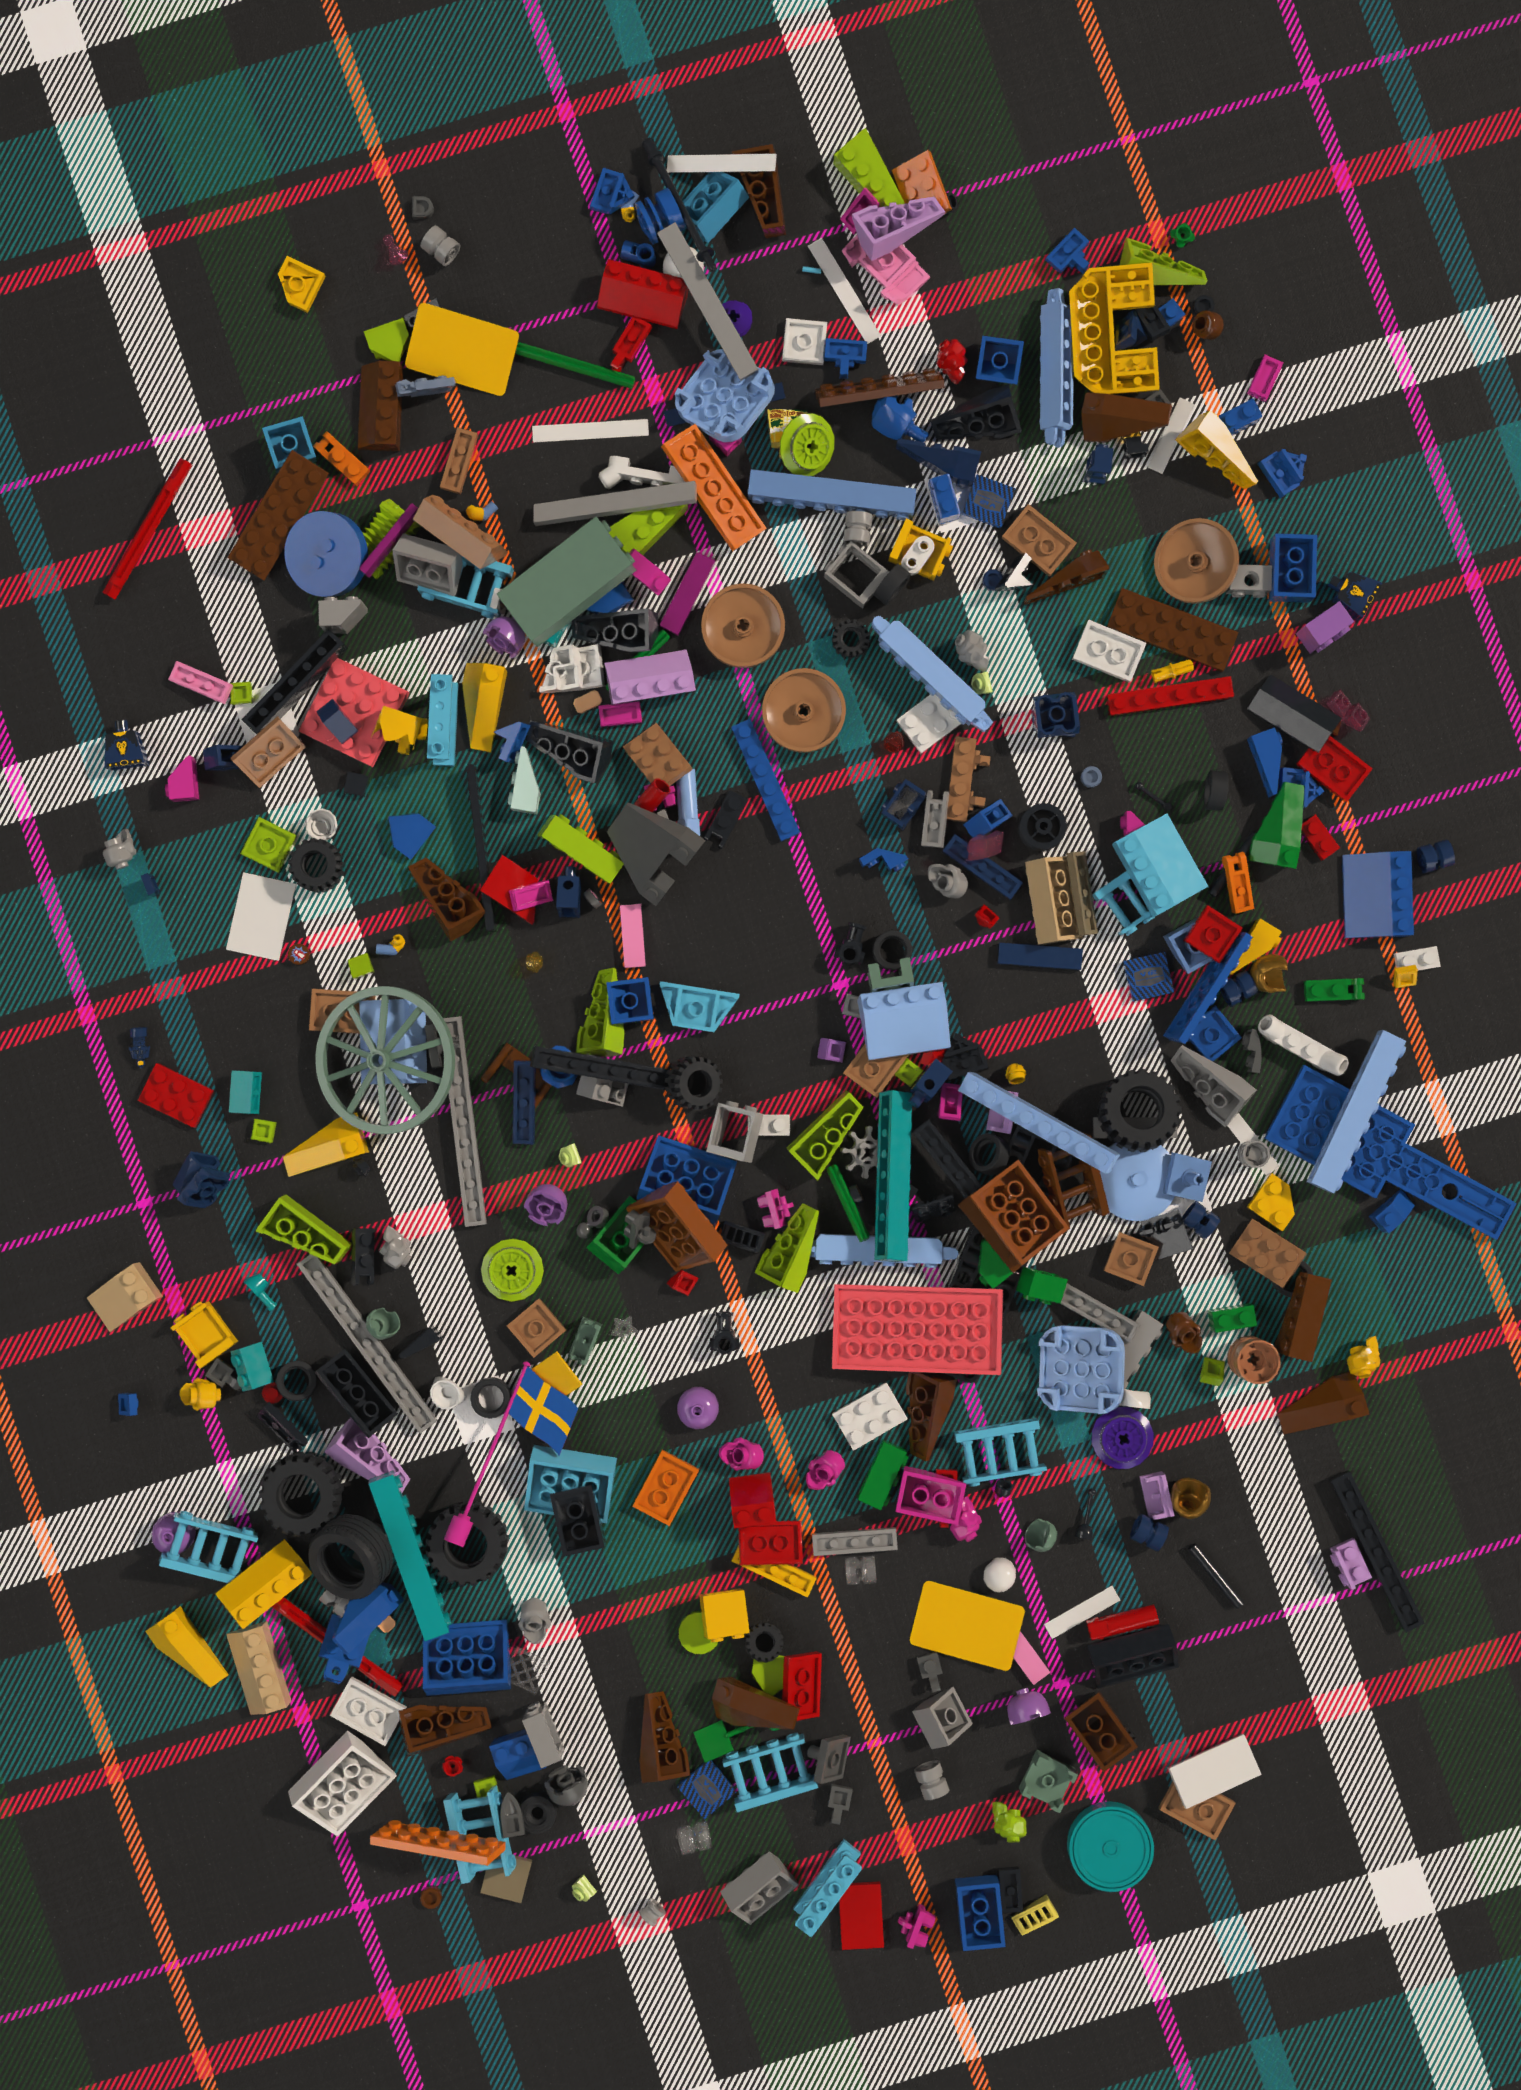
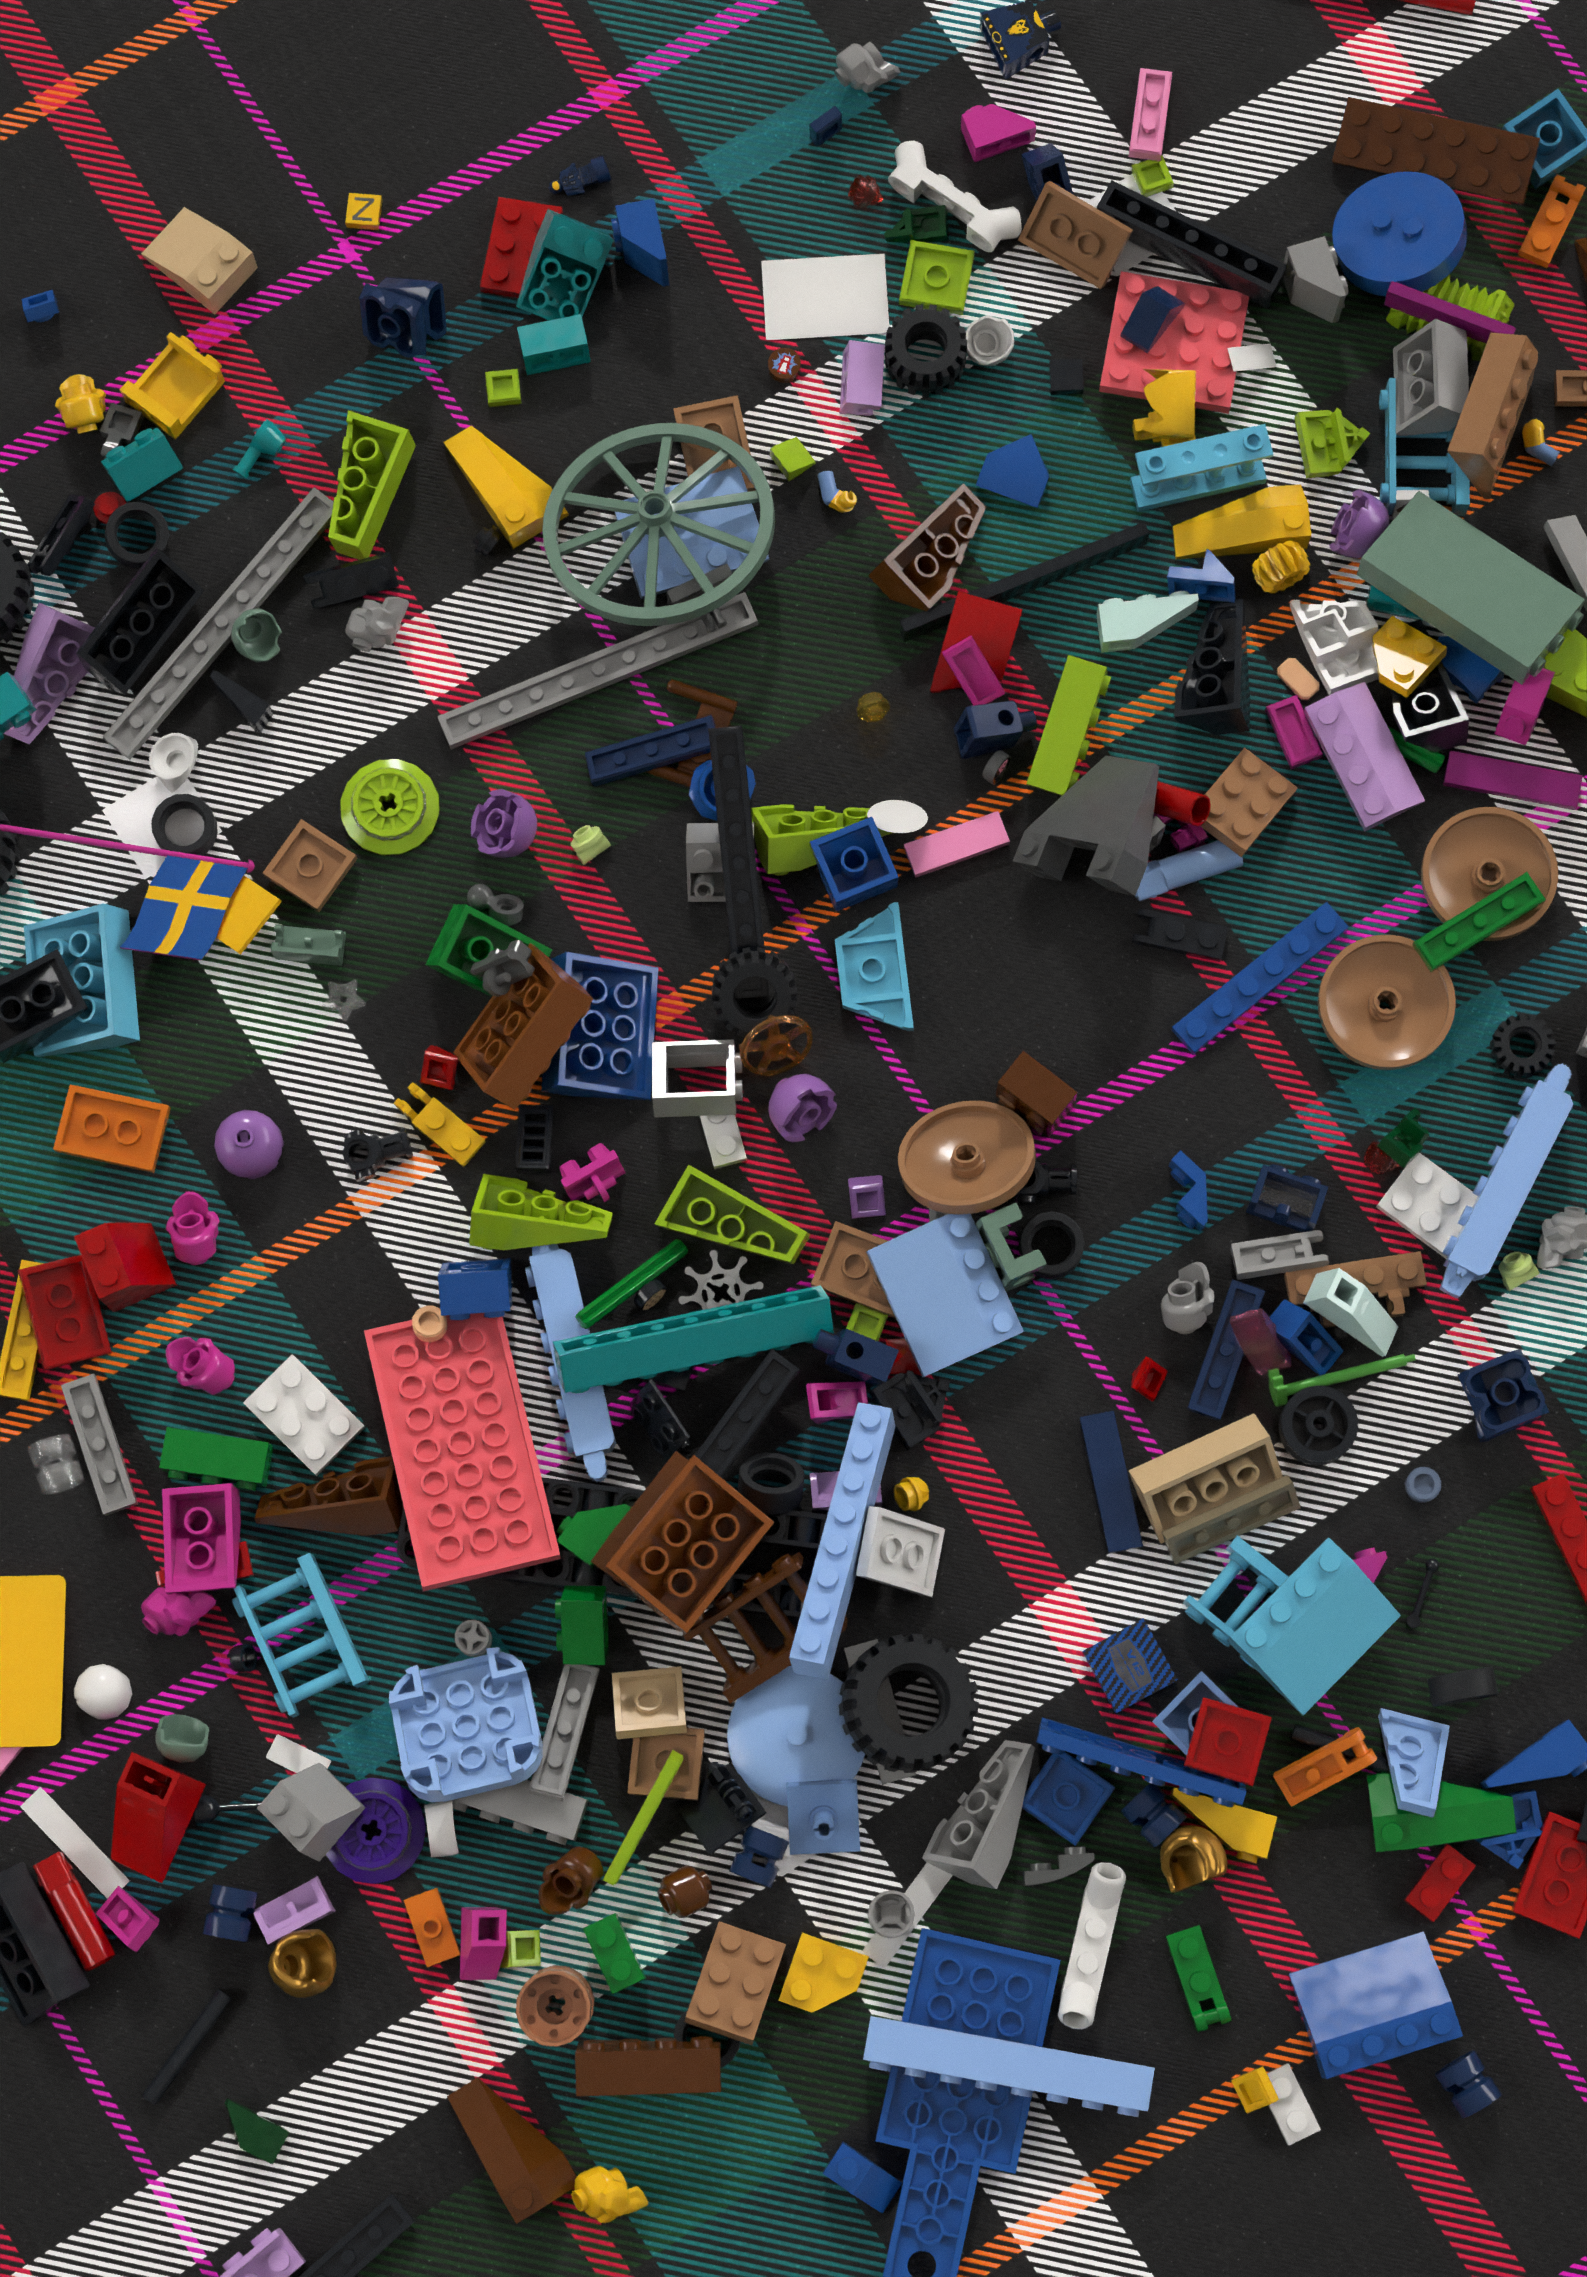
camera: 80 degrees right, 10 degrees down
none -> dark pink slope [96,1886,160,1952]
none -> red slope [111,1752,206,1883]
none -> dark green slope [225,2098,290,2165]
none -> light grey slope [257,1763,366,1862]
none -> white sticker [266,1734,331,1773]
none -> yellow tile [345,193,382,230]
none -> yellow hinge [393,1082,486,1167]
none -> orange plate [403,1888,460,1968]
none -> light nougat tile [412,1306,447,1342]
none -> blue slope [438,1258,512,1320]
none -> light grey wheel [455,1620,492,1657]
none -> dark pink slope [460,1907,507,1980]
none -> teal slope [516,209,614,320]
none -> lime tile [603,1750,684,1886]
none -> blue slope [611,198,669,286]
none -> tan plate [612,1666,687,1739]
none -> reddish brown head [657,1865,712,1918]
none -> clear orange wheel [739,1015,813,1076]
none -> medium lavender cylinder [768,1074,837,1142]
none -> lavender hinge [839,340,885,416]
none -> clear red plate [848,175,883,208]
none -> white plate [856,1506,945,1597]
none -> white sticker [867,800,928,833]
none -> dark green slope [884,205,949,243]
none -> white plate [888,141,1022,252]
none -> medium nougat dish [898,1101,1036,1214]
none -> reddish brown brick [995,1051,1078,1137]
none -> white sticker [1227,343,1277,372]
none -> yellow gear [1252,541,1310,593]
none -> bright green piece [1268,1354,1416,1407]
none -> lime slope [1294,408,1370,478]
none -> light aqua slope [1303,1268,1398,1357]
none -> yellow plate [1372,616,1447,698]
none -> dark green slope [1377,1108,1429,1168]
none -> light blue wing [1378,1708,1450,1818]
none -> green tile [1412,872,1546,972]

